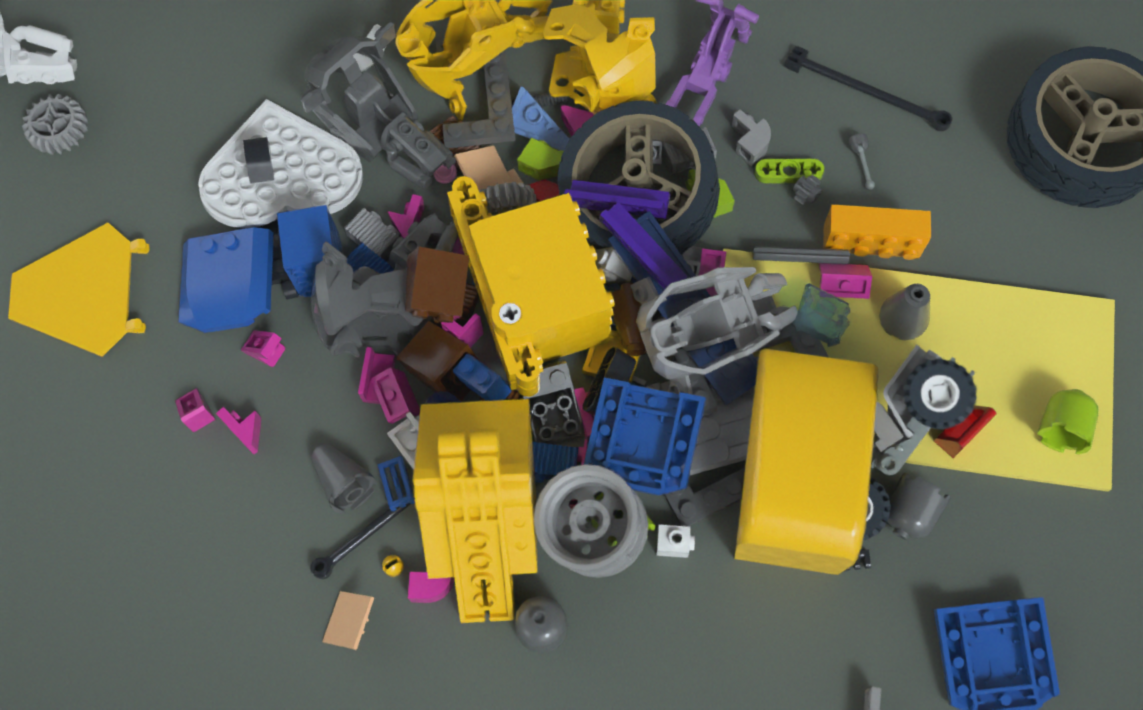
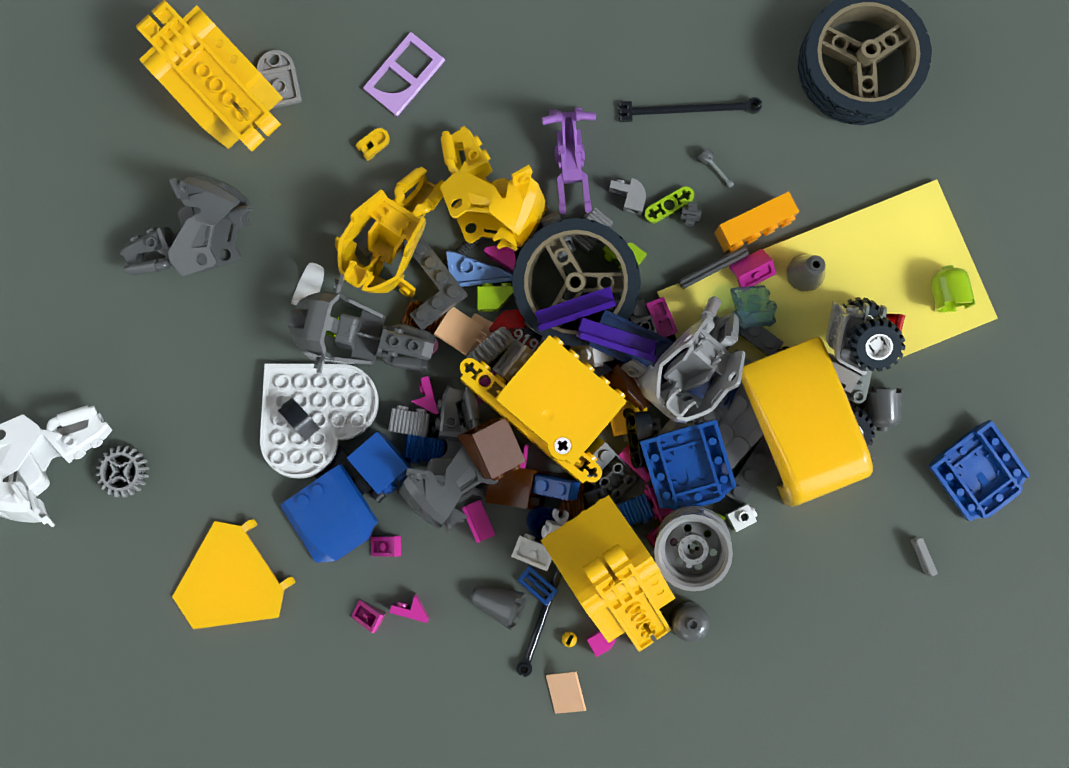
camera: 30 degrees left, 15 degrees up
dark pink panel [371,367,420,424] -> none

